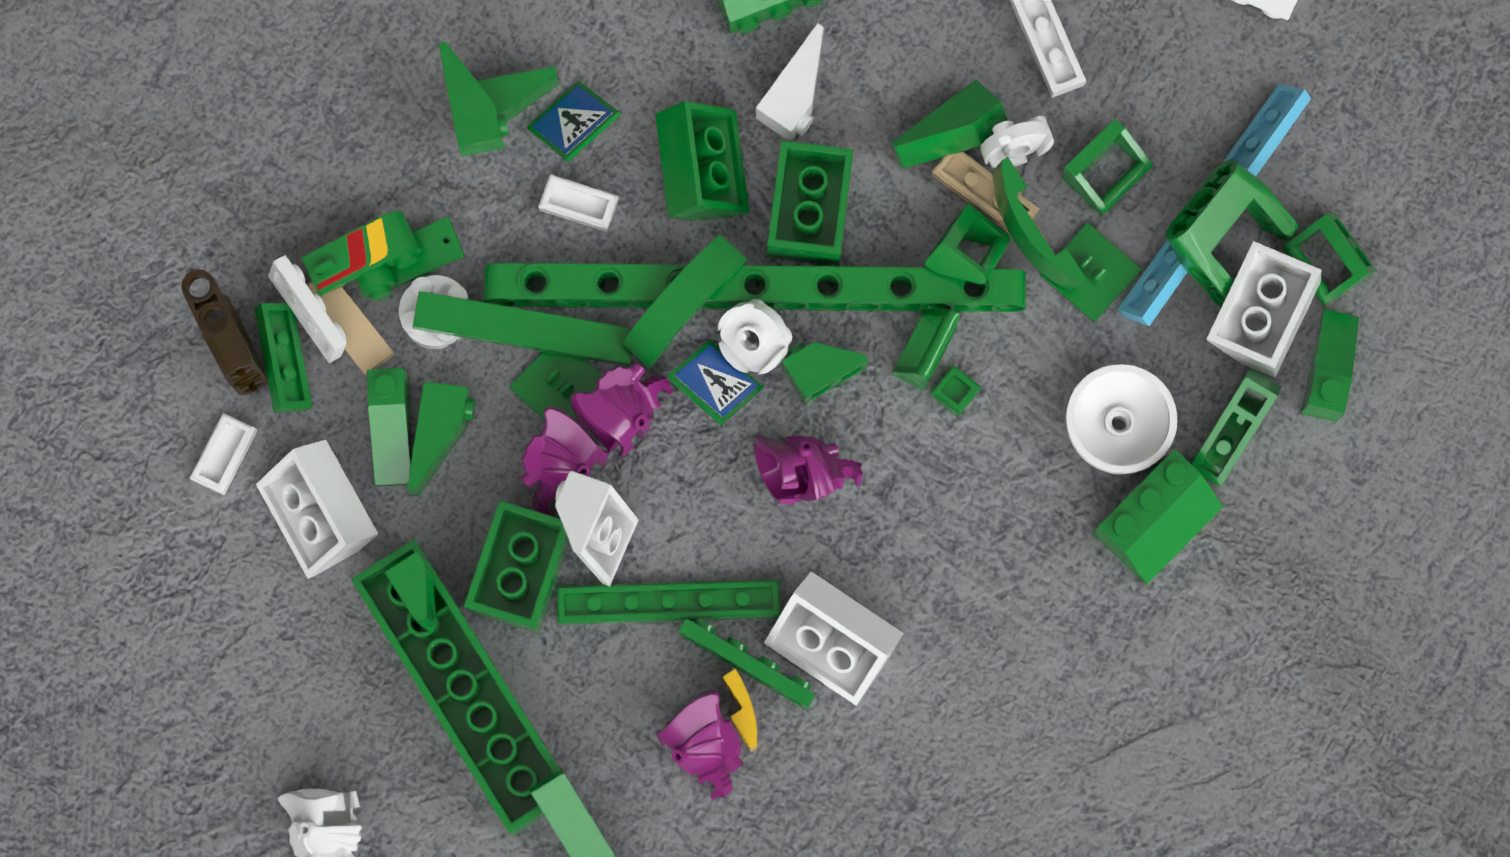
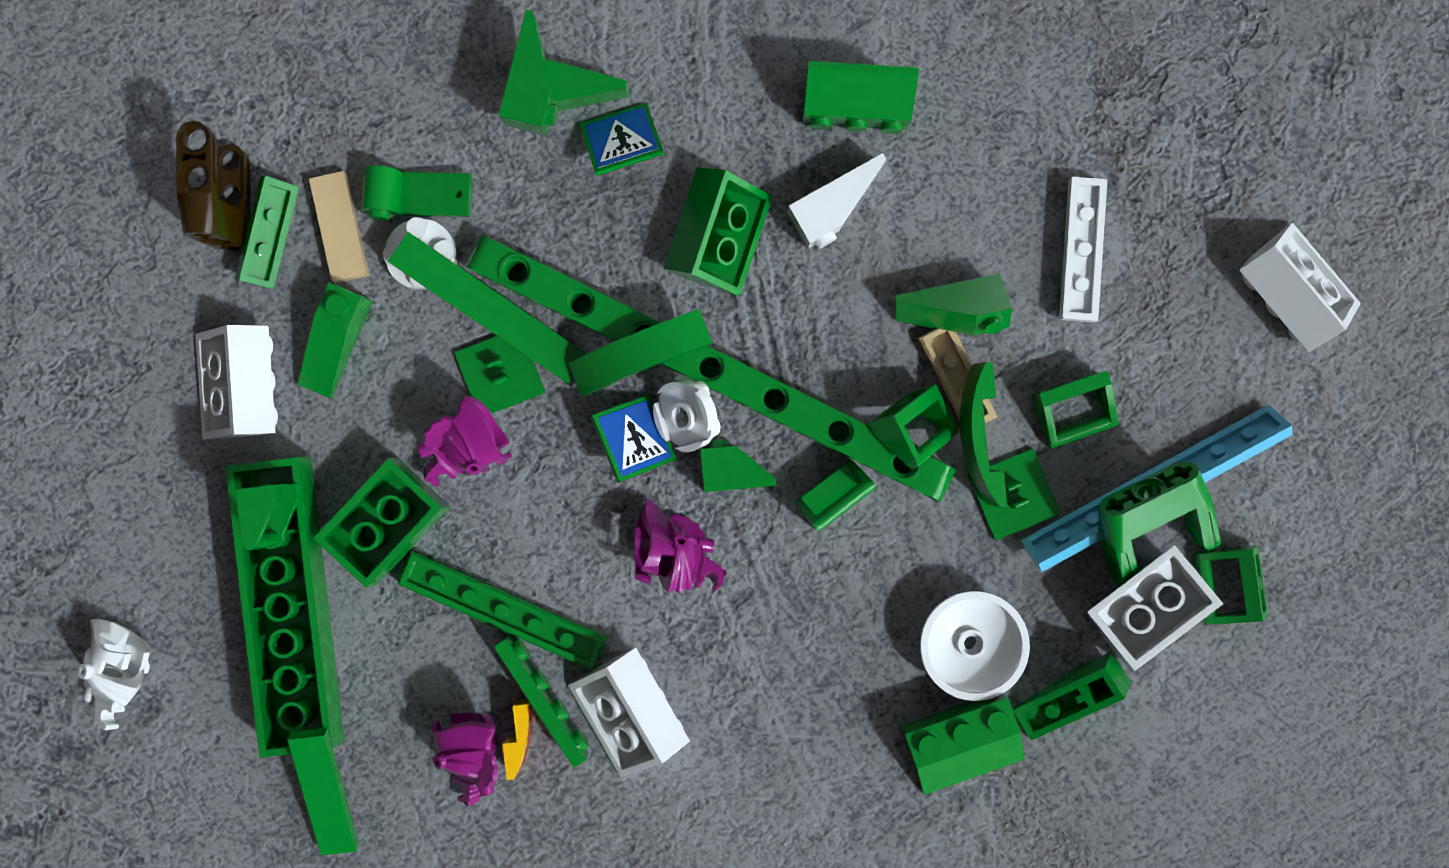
camera: 25 degrees right, 10 degrees up
white tile [190,413,258,495] -> none
white plate [268,255,347,363] -> none
green door [301,210,421,297] -> none
green slope [407,381,476,497] -> none
white tile [538,174,619,232] -> none
white slope [555,471,639,587] -> none
magenta helmet [571,362,673,457] -> none
green brick [767,141,854,266] -> none
green tile [930,365,982,417] -> none
white plate [980,116,1054,168] -> none
green slope [1300,309,1359,422] -> none

